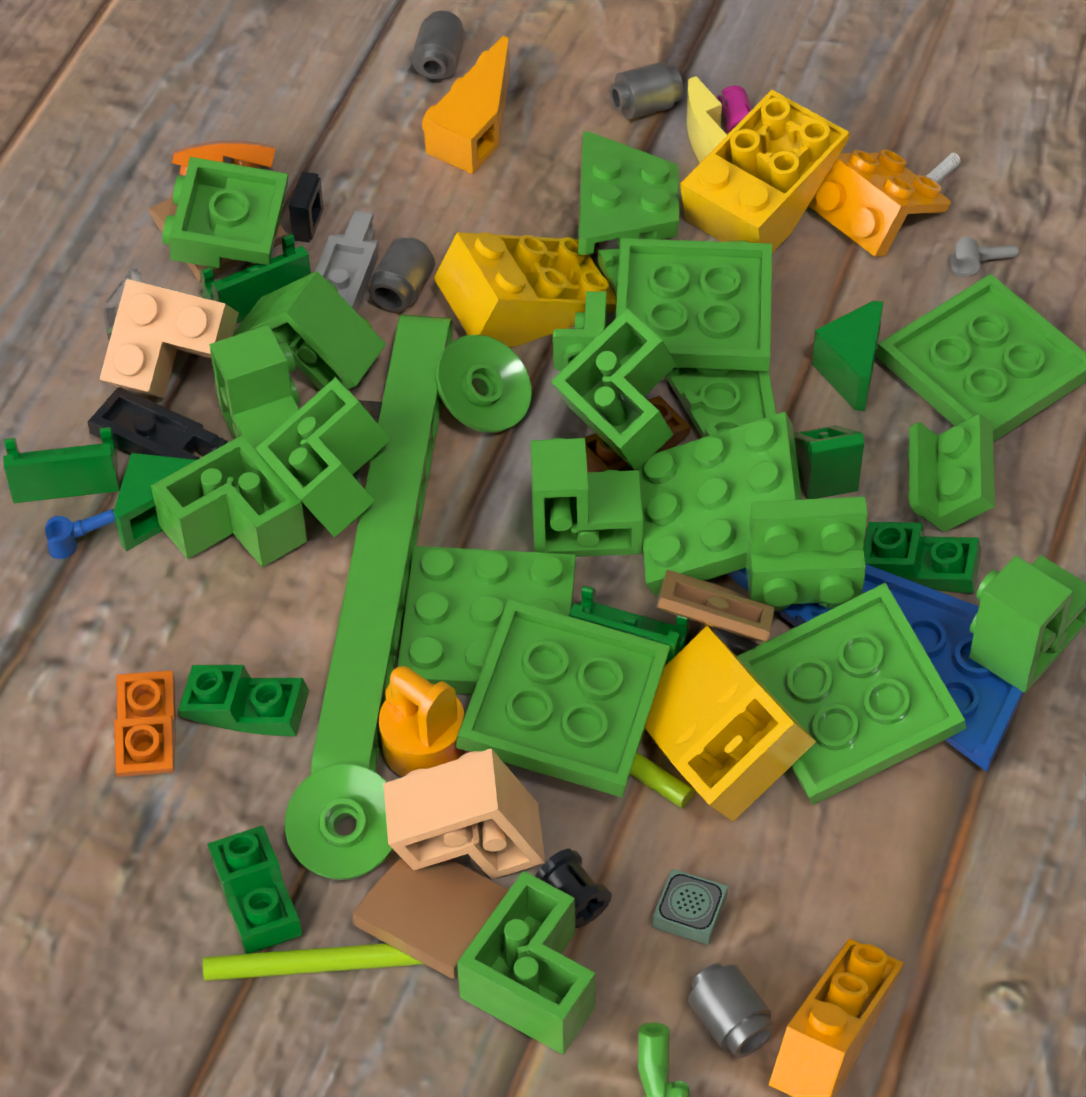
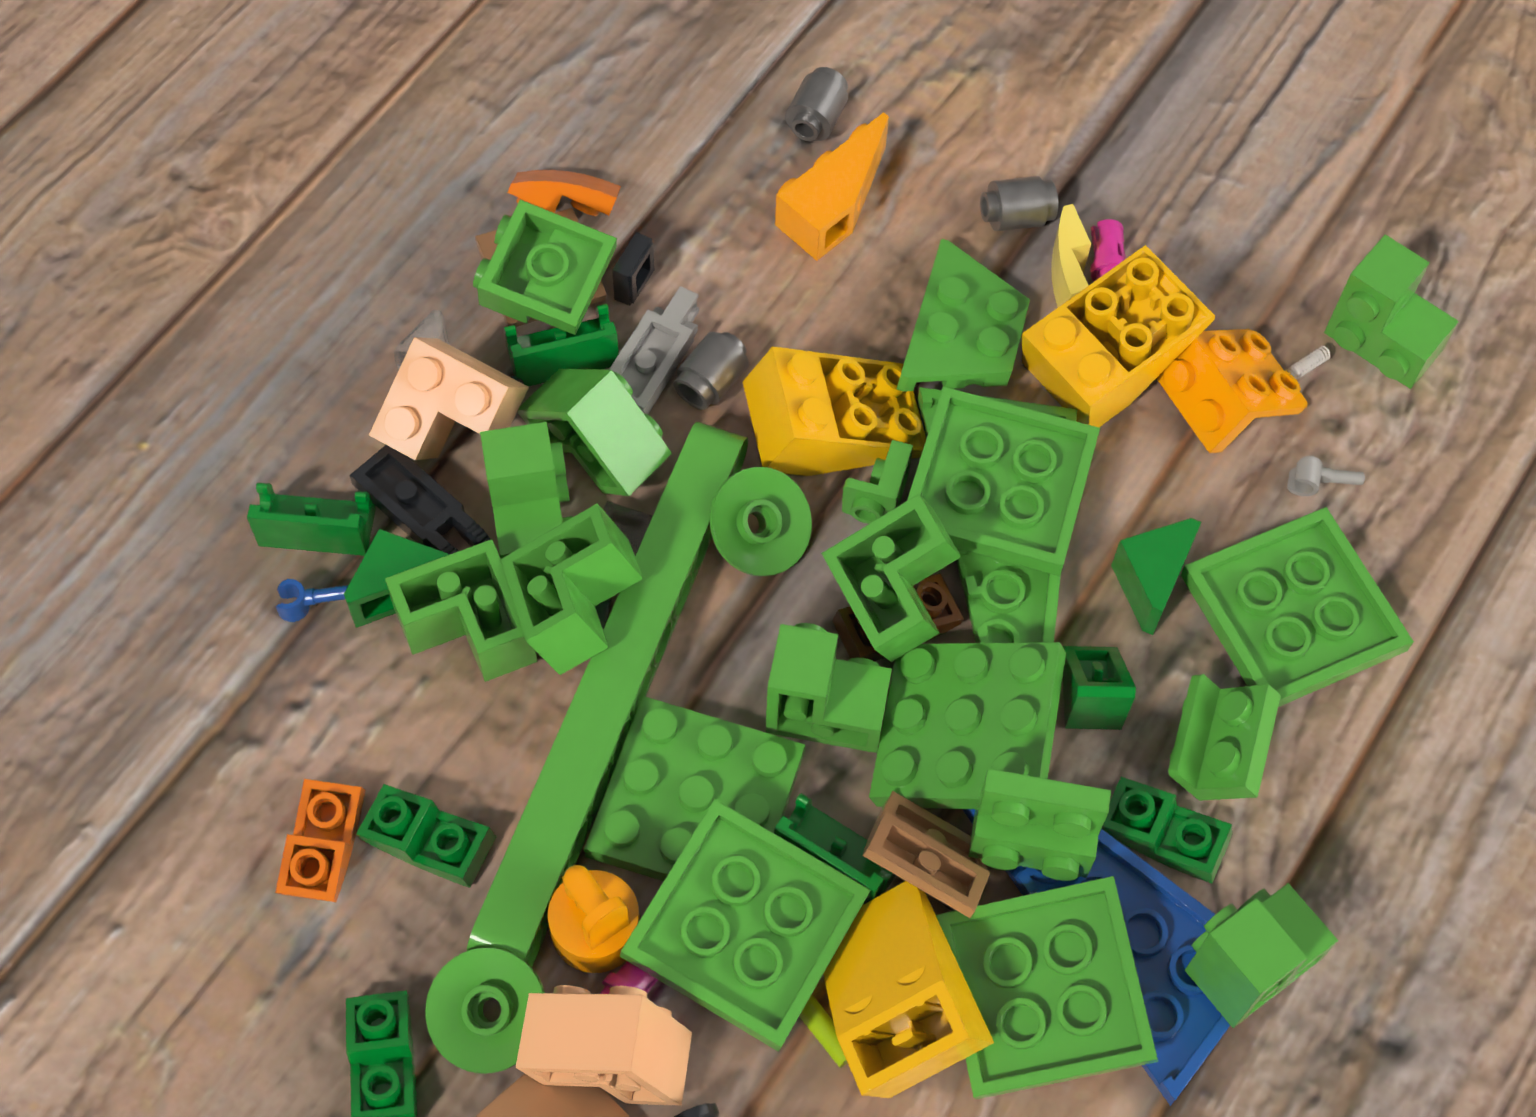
camera: 10 degrees right, 10 degrees up
none -> bright green brick [1324,234,1459,389]

